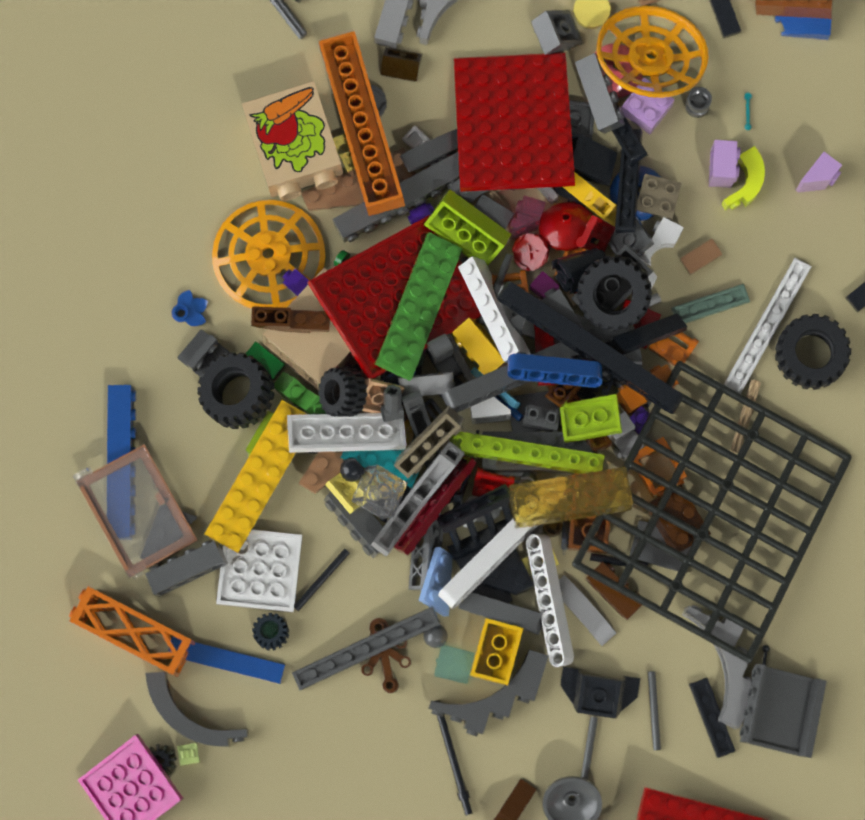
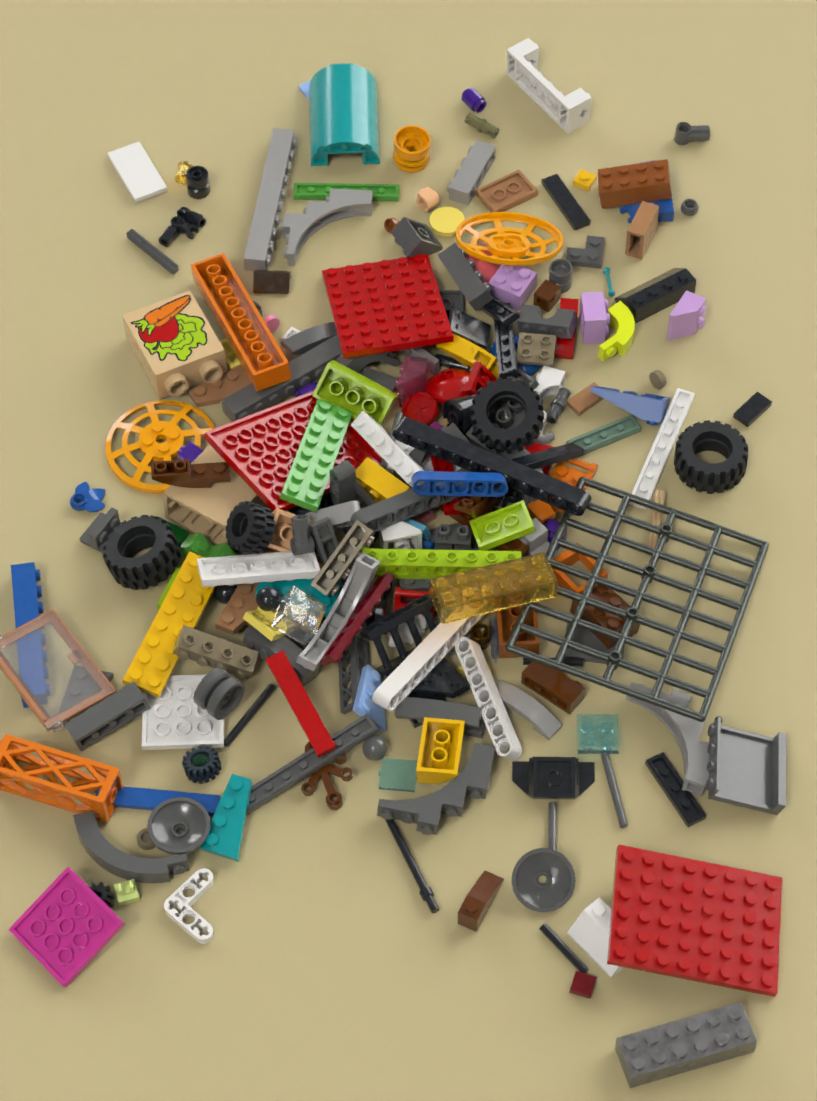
camera: 10 degrees left, 25 degrees down
none -> dark tan tile [137,828,156,850]
none -> dark grey dish [147,797,211,855]
none -> white beam [164,868,214,944]
none -> dark tan brick [173,625,259,680]
none -> dark grey wheel [193,667,245,720]
none -> teal wing [200,774,252,862]
none -> bright pink tile [263,315,279,333]
none -> red tile [265,650,337,758]
none -> dark orange hinge [384,218,399,233]
none -> dark grey arch [516,304,577,339]
none -> reddish brown brick [533,279,561,312]
none -> dark grey pin [547,387,571,424]
none -> red tile [555,298,579,360]
none -> dark grey plate [566,235,605,269]
none -> clear light blue plate [577,714,619,754]
none -> wedge [590,386,670,425]
none -> black slope [615,268,696,324]
none -> medium nougat brick [625,201,659,260]
none -> dark tan tile [649,370,666,389]
none -> dark grey plate [681,199,698,215]

